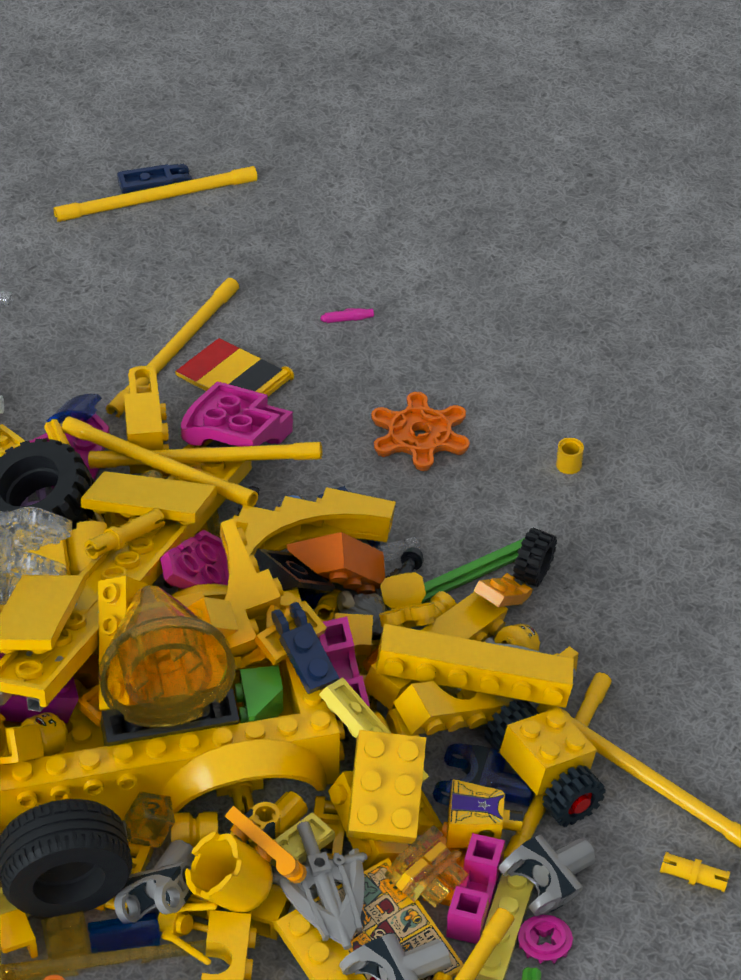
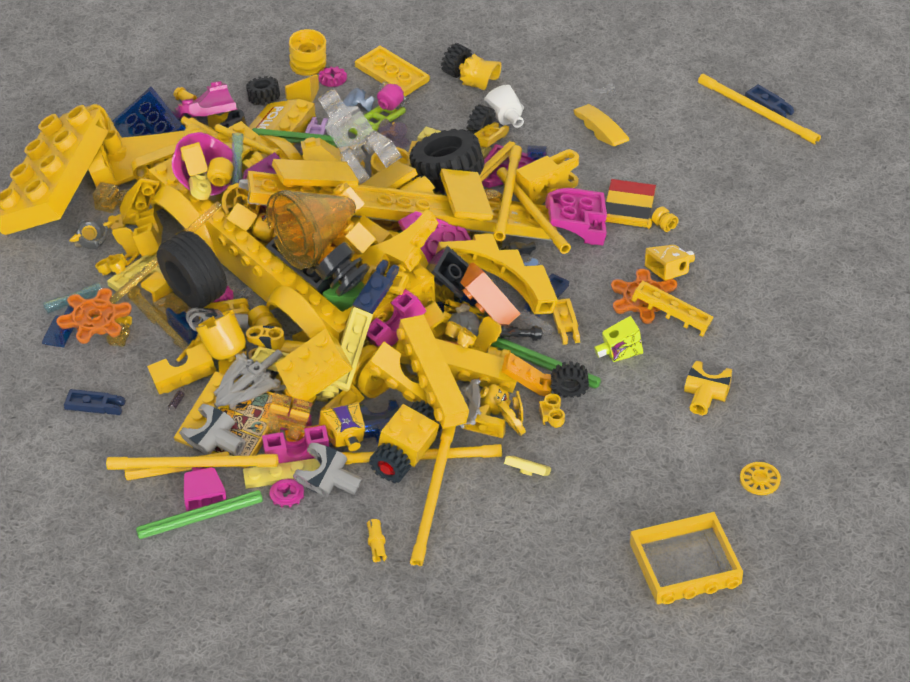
camera: 65 degrees right, 0 degrees up
yellow pin [84,509,165,559] -> none
yellow piece [106,277,239,418] -> none
clear yellow brick [124,792,175,848] -> none
light orange plate [225,806,307,883] -> none
dark pink piece [320,308,374,323] -> none
yellow beam [556,438,584,474] -> none
none -> black wheel [315,242,370,297]
none -> yellow wheel [497,401,526,436]
none -> light yellow plate [504,456,551,476]
none -> yellow piece [512,391,565,428]
none -> yellow hinge [552,298,580,345]
none -> yellow slope [574,104,629,147]
none -> neon yellow torso [594,316,643,362]
none -> yellow hinge [631,281,714,337]
none -> yellow torso [645,245,695,281]
none -> yellow wheel [651,206,679,233]
none -> yellow connector [684,361,732,415]

